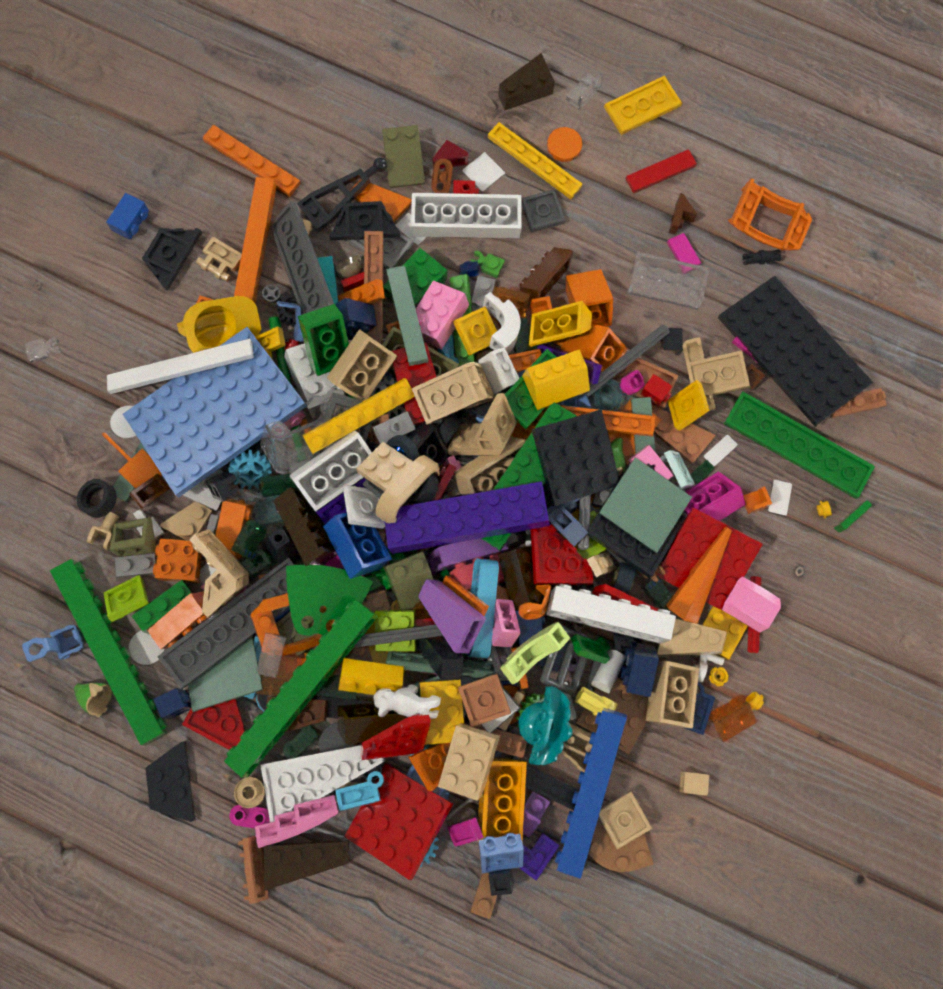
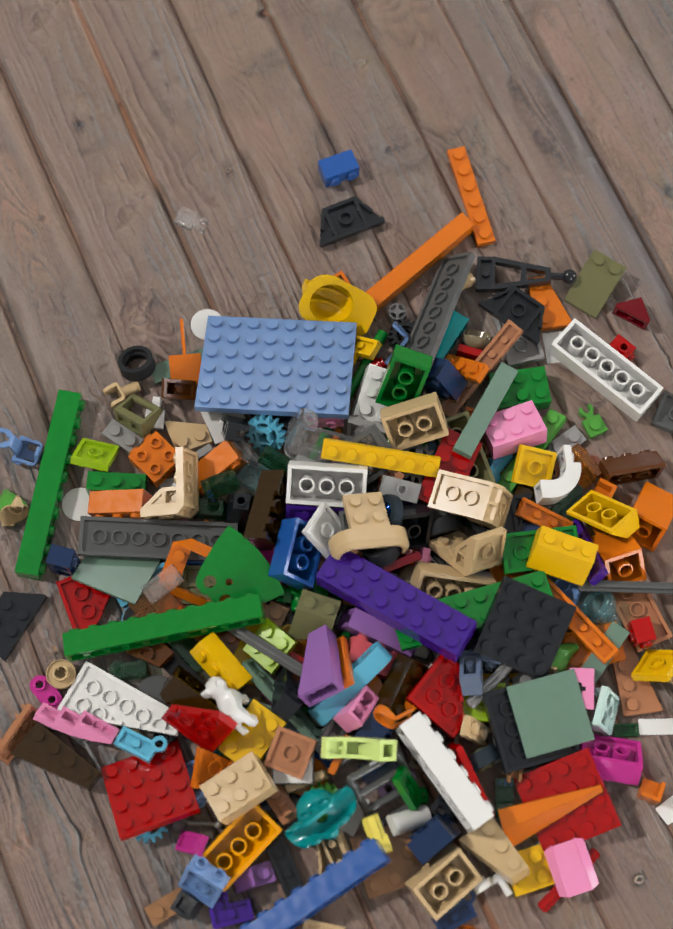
camera: 45 degrees right, 5 degrees down
white tile [107,339,254,394] -> none
tan plate [196,237,242,282] -> none
dark orange plate [431,158,453,193] -> none
clear blue plate [459,261,479,277] -> none
white sticker [462,152,505,192] -> none
white panel [479,347,519,394] -> none
dark pink plate [620,370,645,395] -> none
yellow plate [709,667,729,686] -> none

